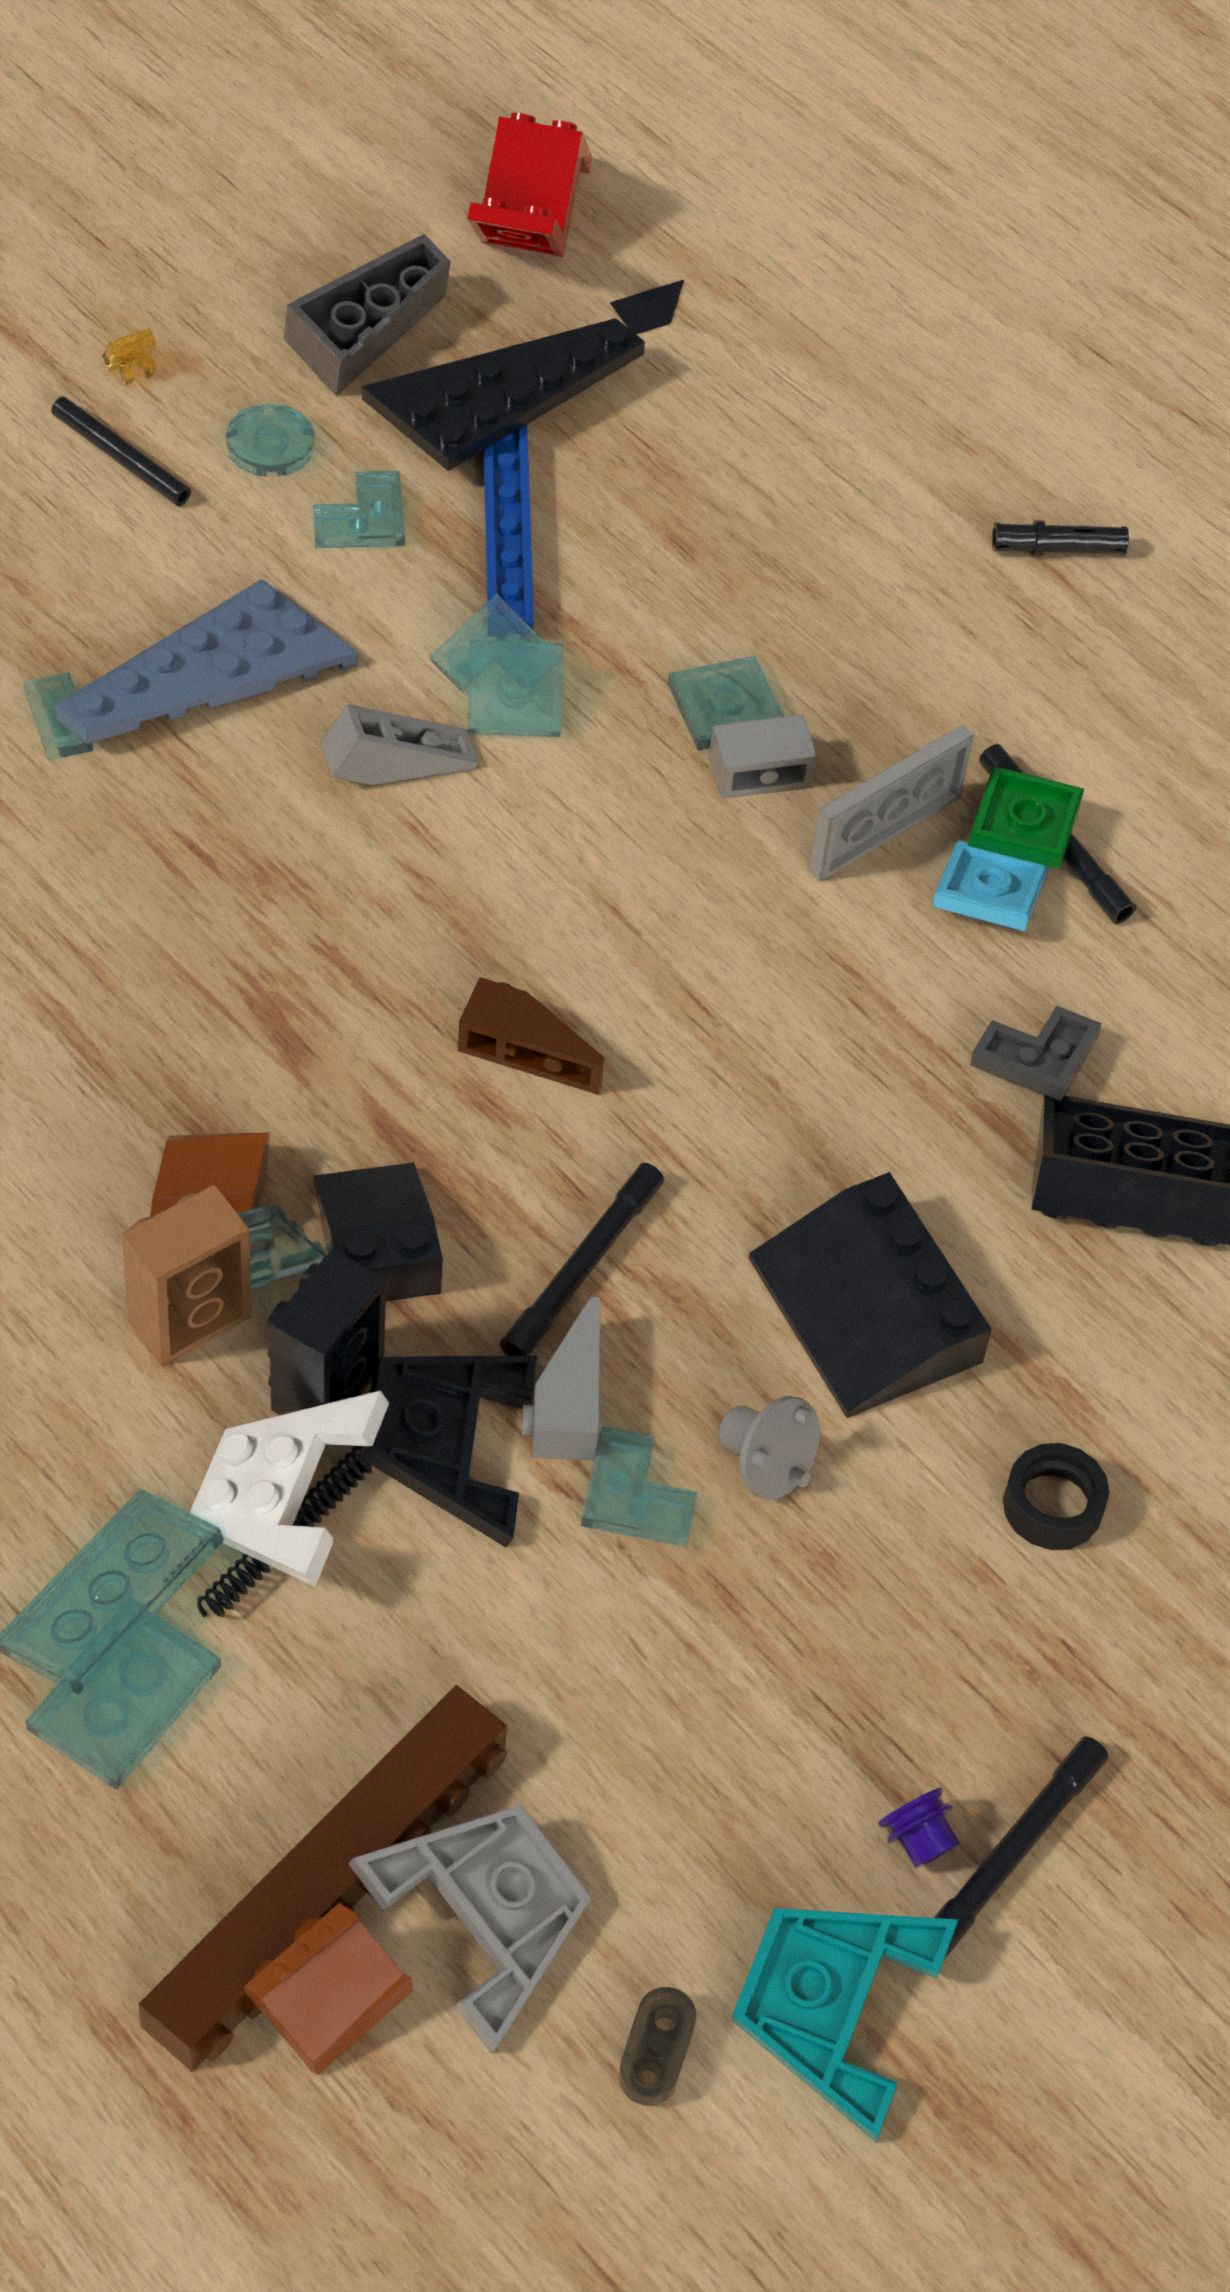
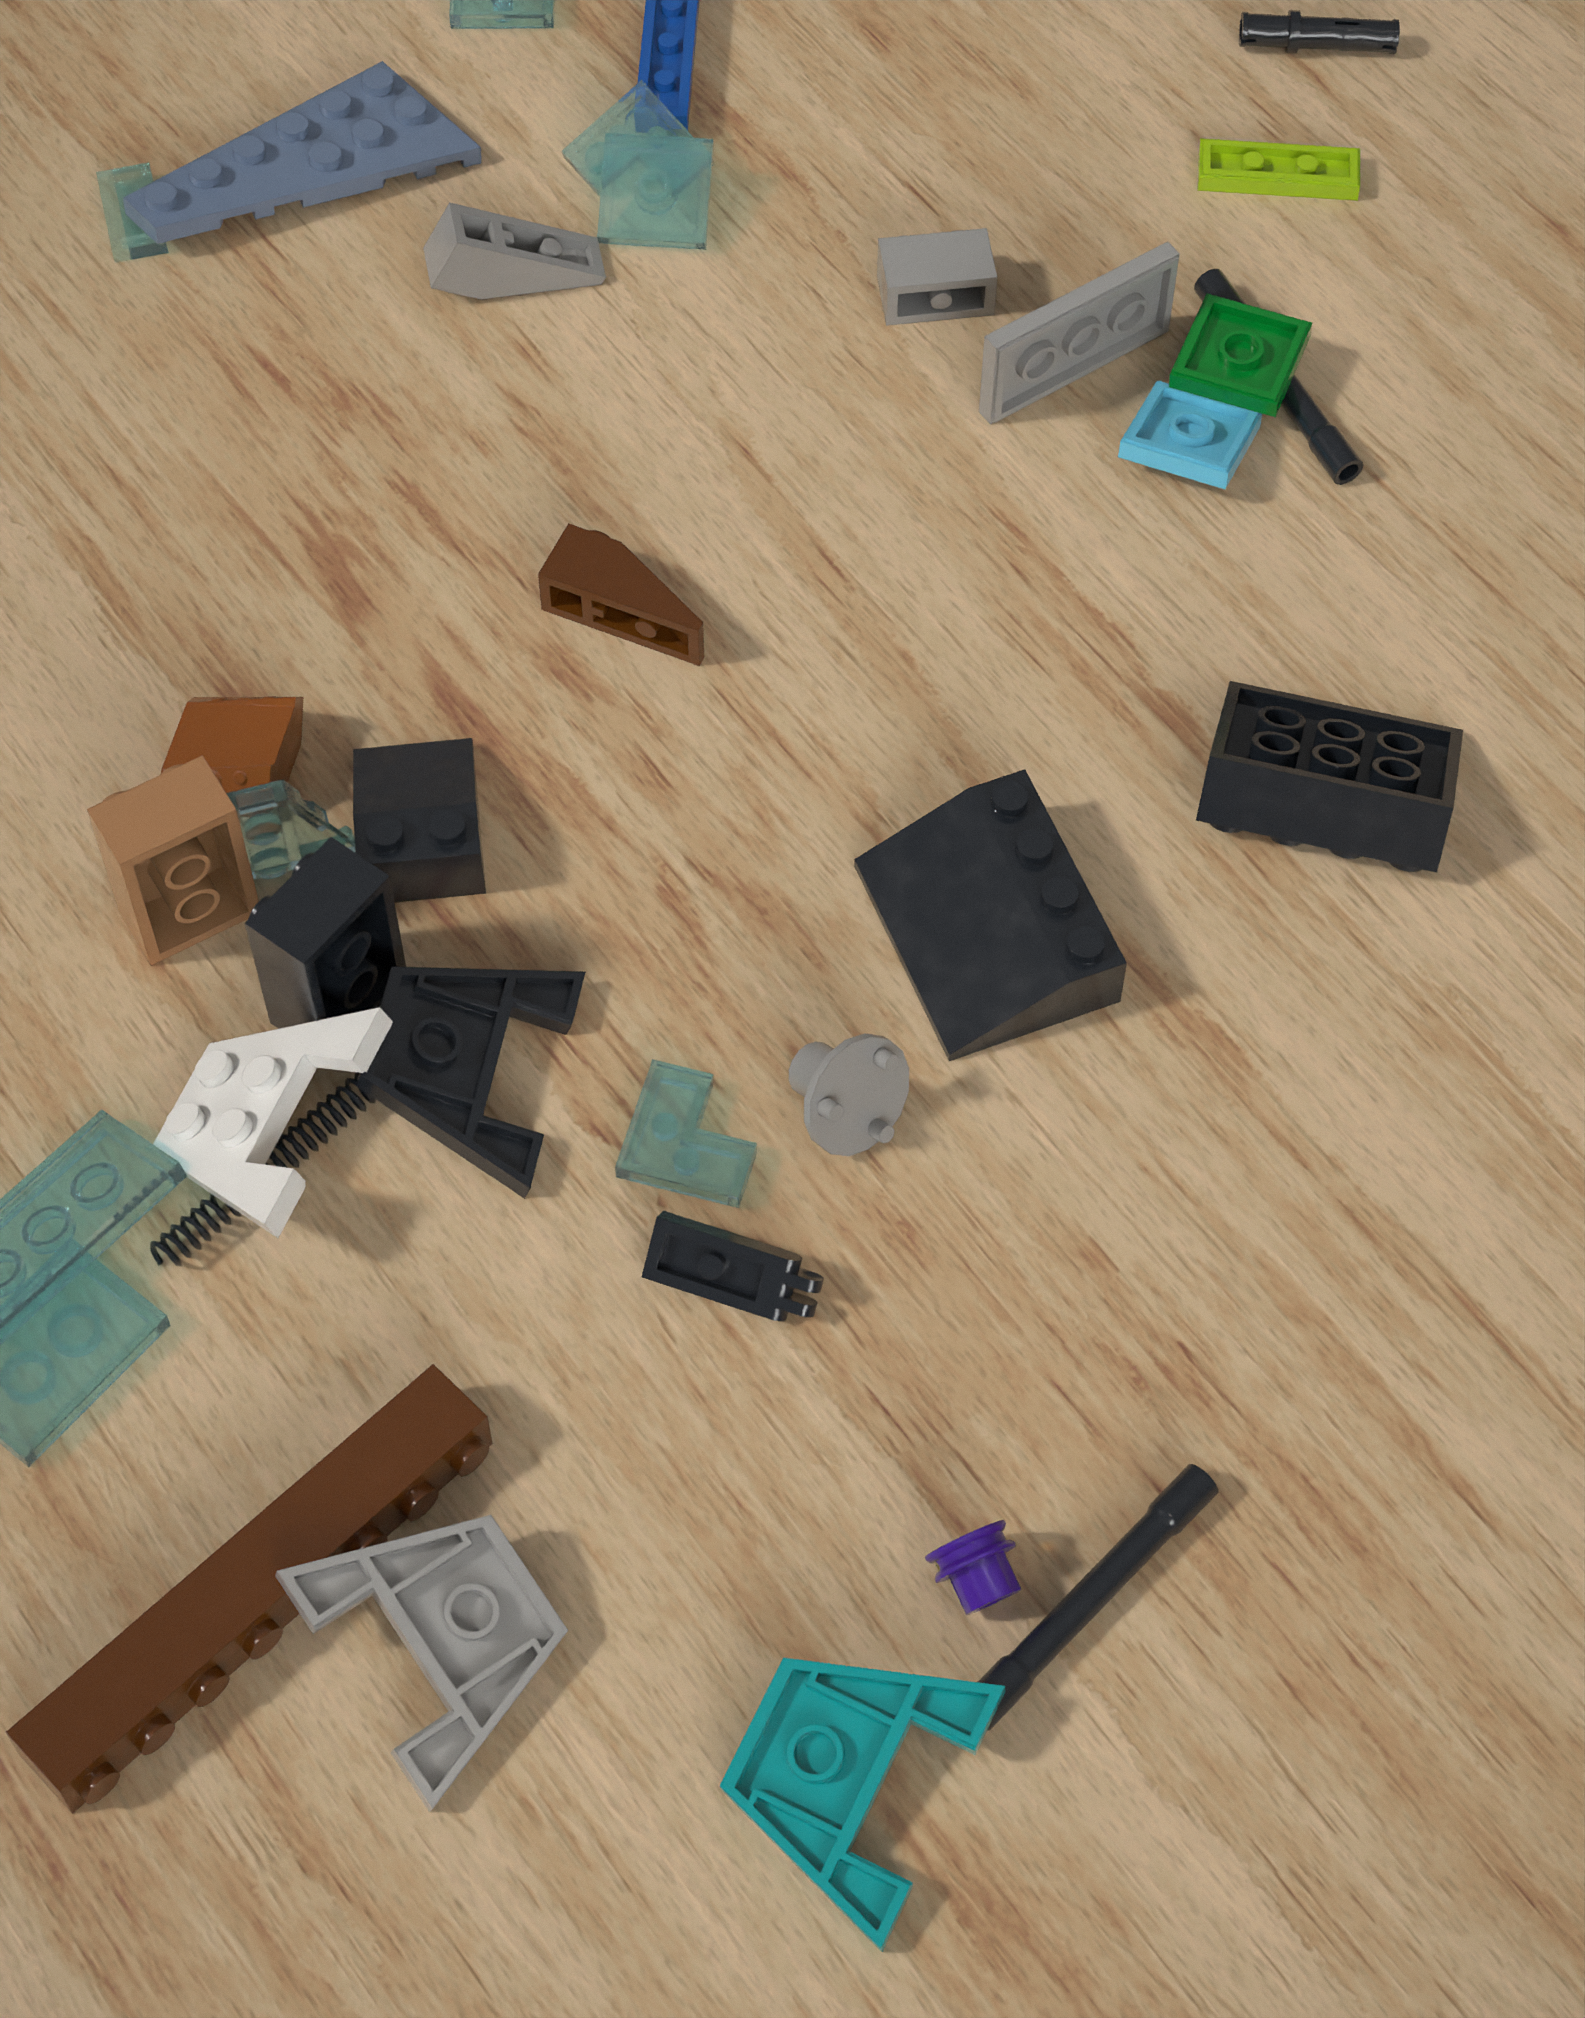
camera: 10 degrees right, 5 degrees up
dark orange slope [243,1903,413,2075] -> none
black piece [500,1163,664,1356] -> none
light grey slope [522,1297,601,1461] -> none
clear smoke plate [619,1987,697,2106] -> none
clear light blue tile [668,656,784,751] -> none
dark grey plate [970,1006,1102,1101] -> none
black tyre [1003,1443,1110,1550] -> none
none -> black hinge [641,1210,824,1321]
none -> lime tile [1197,138,1360,201]

